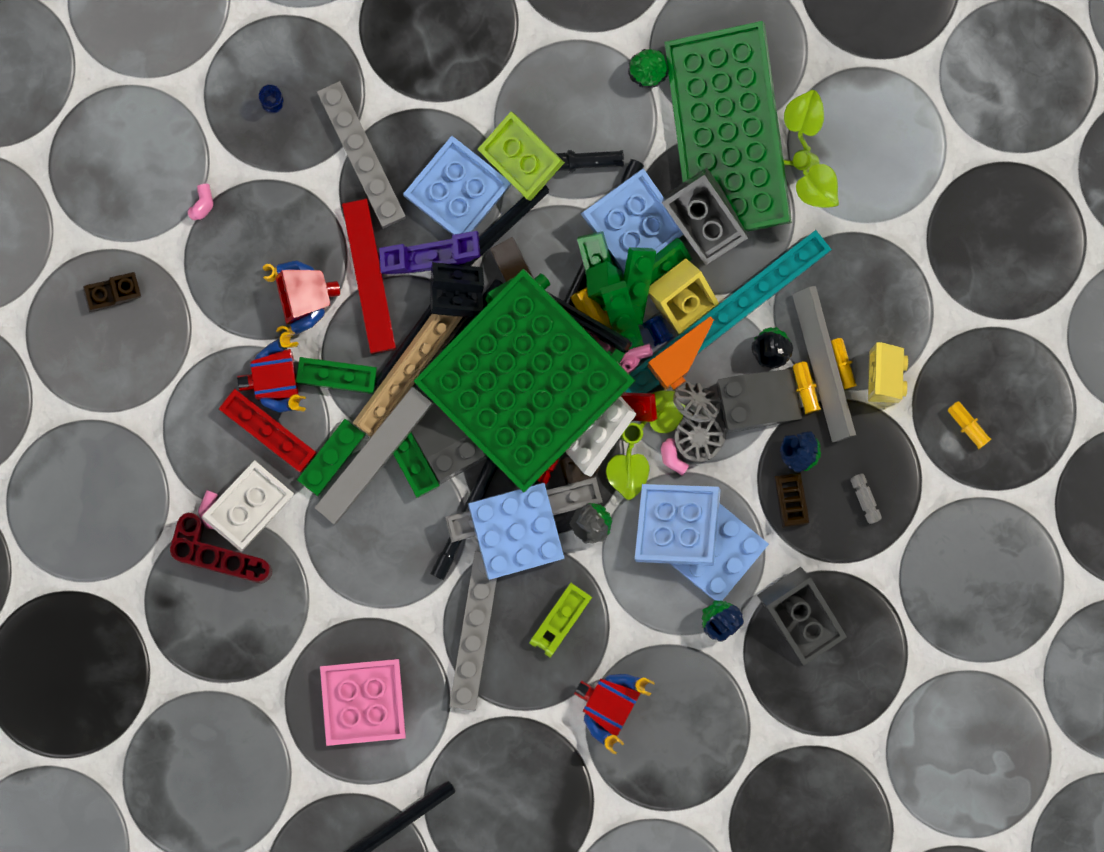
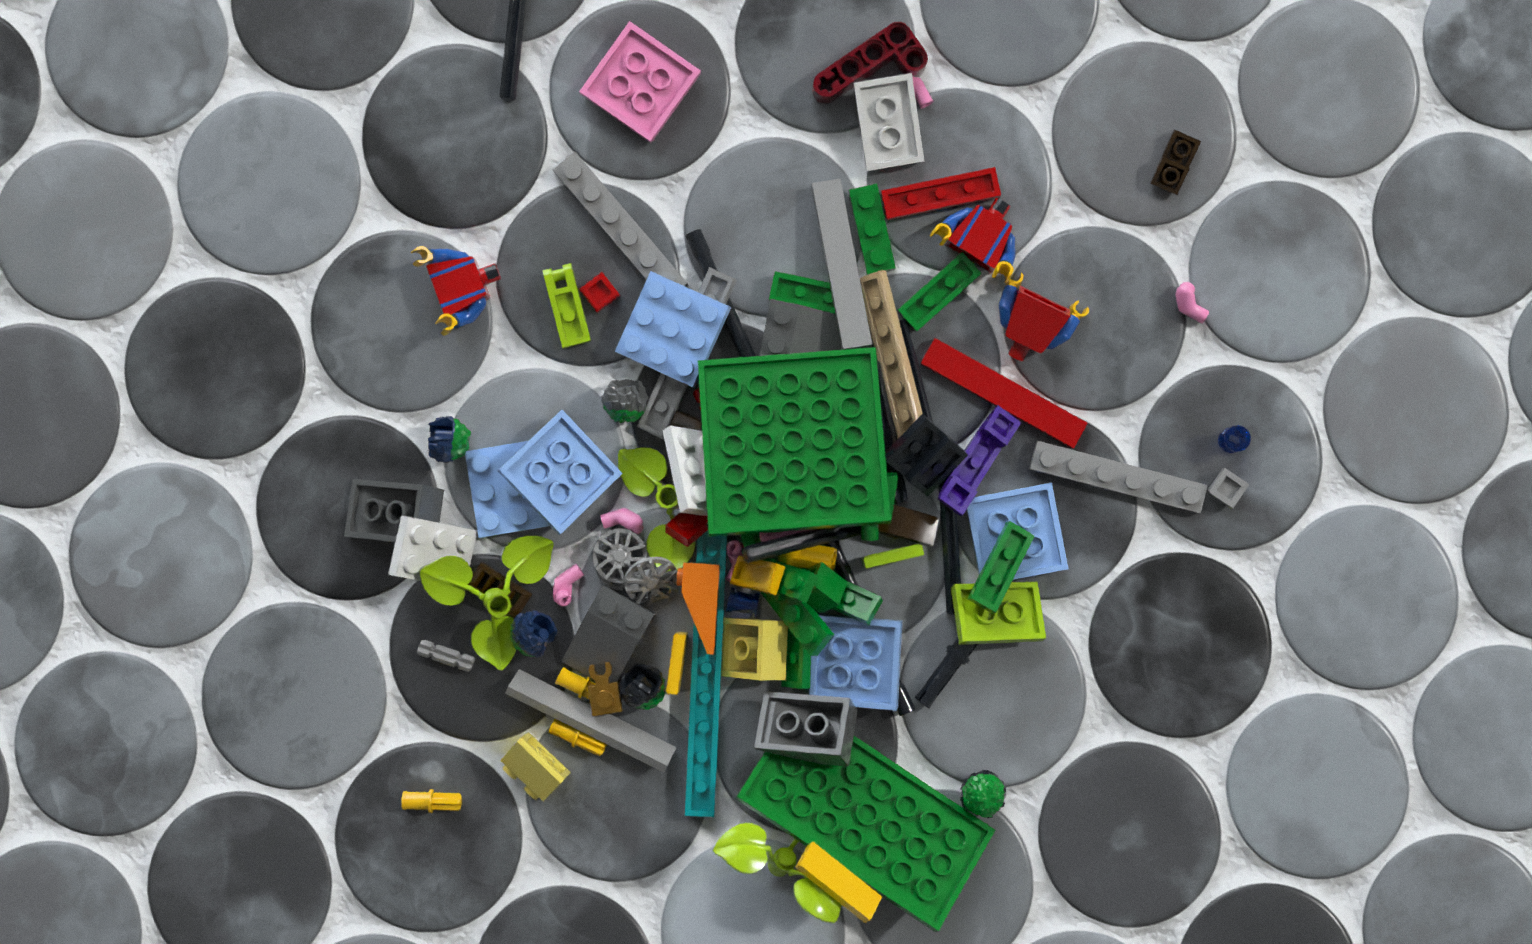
camera: 135 degrees right, 5 degrees up
none -> white plate [388,515,478,580]
none -> lime plant [420,535,554,671]
none -> bright pink arm [552,564,584,607]
none -> red tile [579,272,620,313]
none -> pearl gold plate [588,662,623,716]
none -> yellow tile [666,631,688,695]
none -> yellow tile [730,555,785,595]
none -> yellow tile [795,842,882,923]
none -> lime tile [861,544,924,569]
none -> green plate [967,521,1035,614]
none -> light grey plate [1206,468,1249,509]

